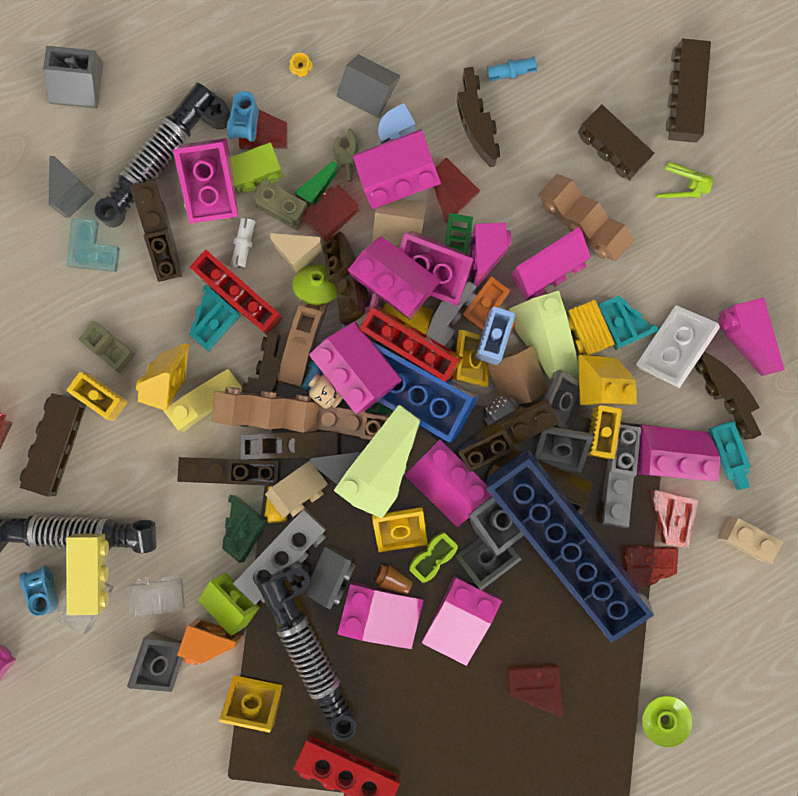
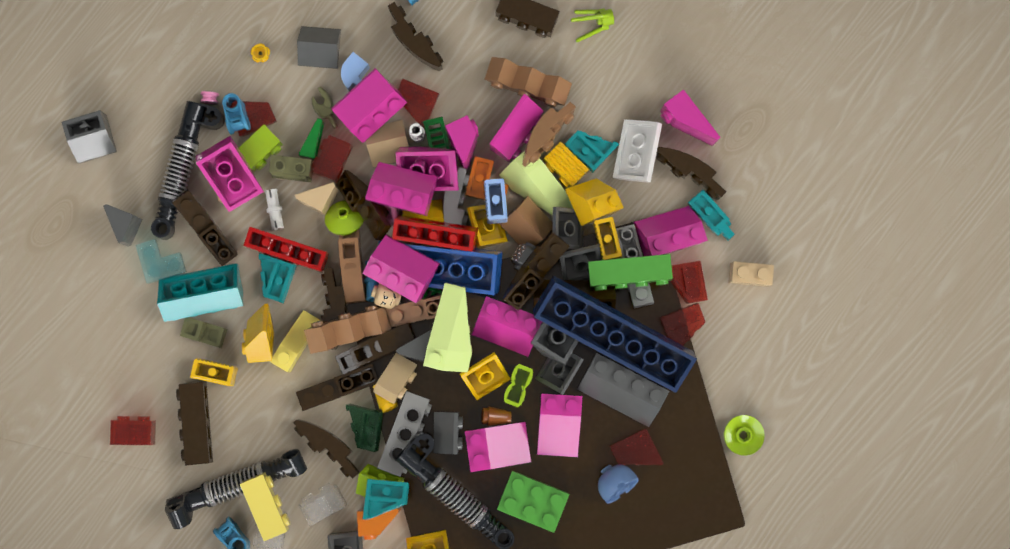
camera: 20 degrees left, 0 degrees up
none -> teal slope [157,263,243,322]
none -> bright pink bush [200,91,219,105]
none -> dark brown slope [293,419,360,479]
none -> teal wing [363,479,409,520]
none -> white pin [409,123,425,143]
none -> bright green brick [497,470,570,533]
none -> medium nougat slope [522,102,576,167]
none -> dark grey slope [577,353,669,427]
none -> bright green brick [588,254,673,291]
none -> medium blue cylinder [597,465,639,504]

